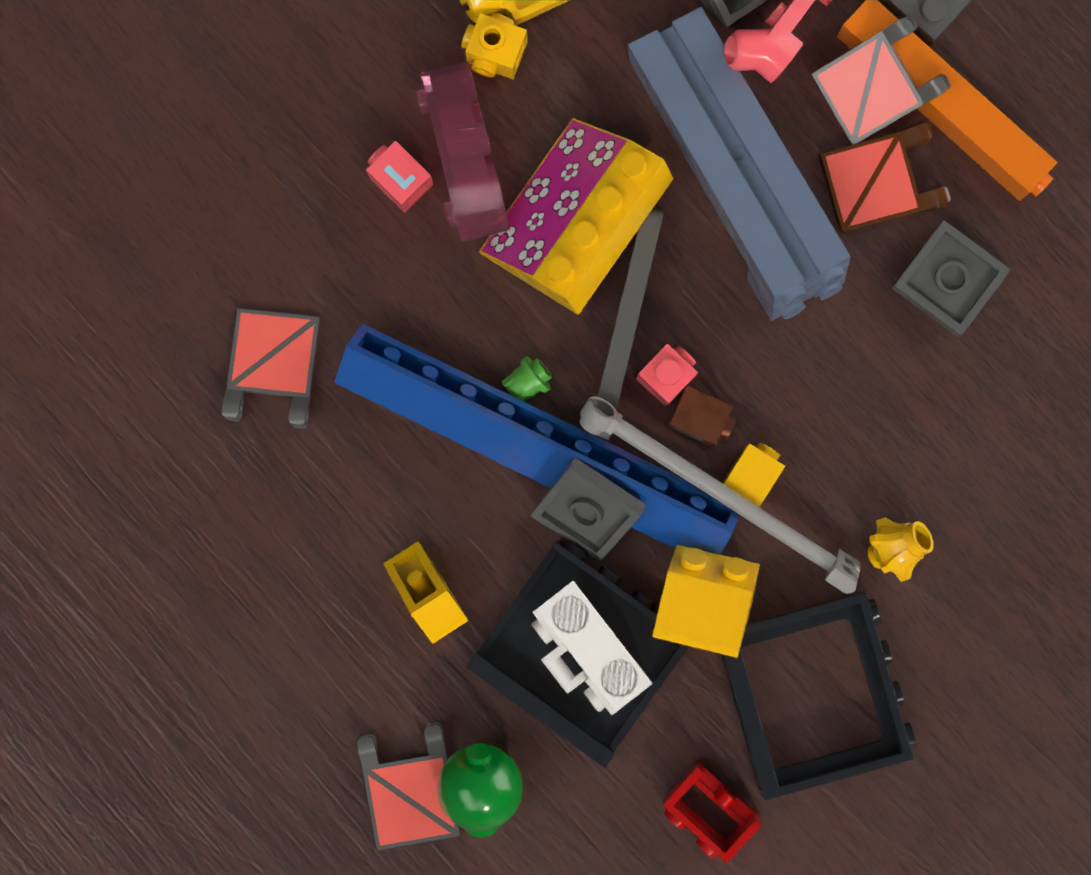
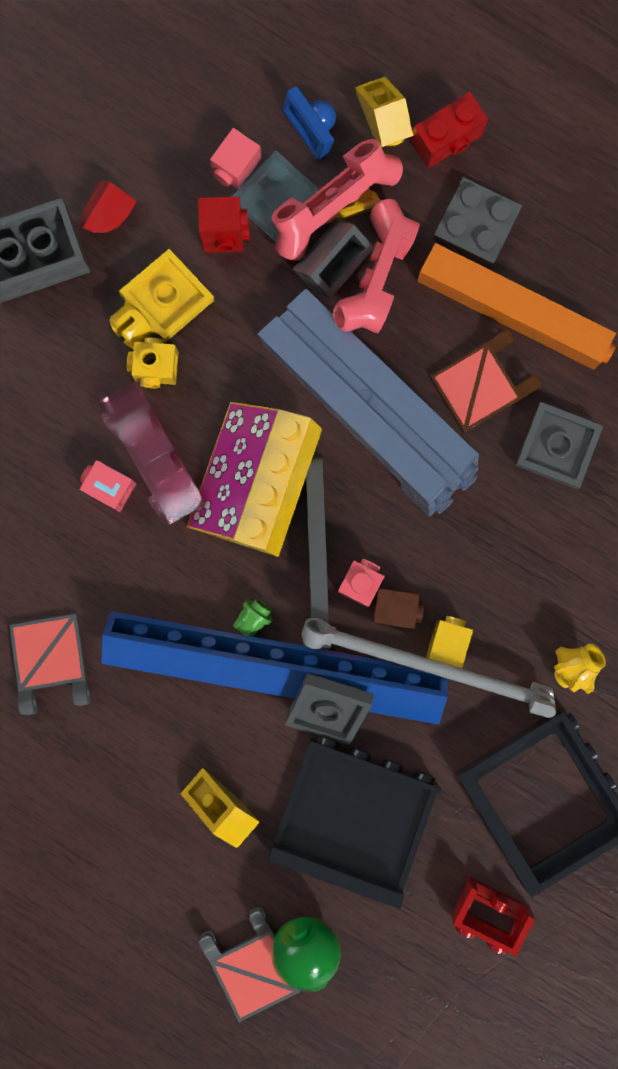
camera: 20 degrees left, 0 degrees up
white piece [531,581,653,715] -> none
yellow slope [653,545,760,658] -> none
coral flag [811,15,951,145] -> none

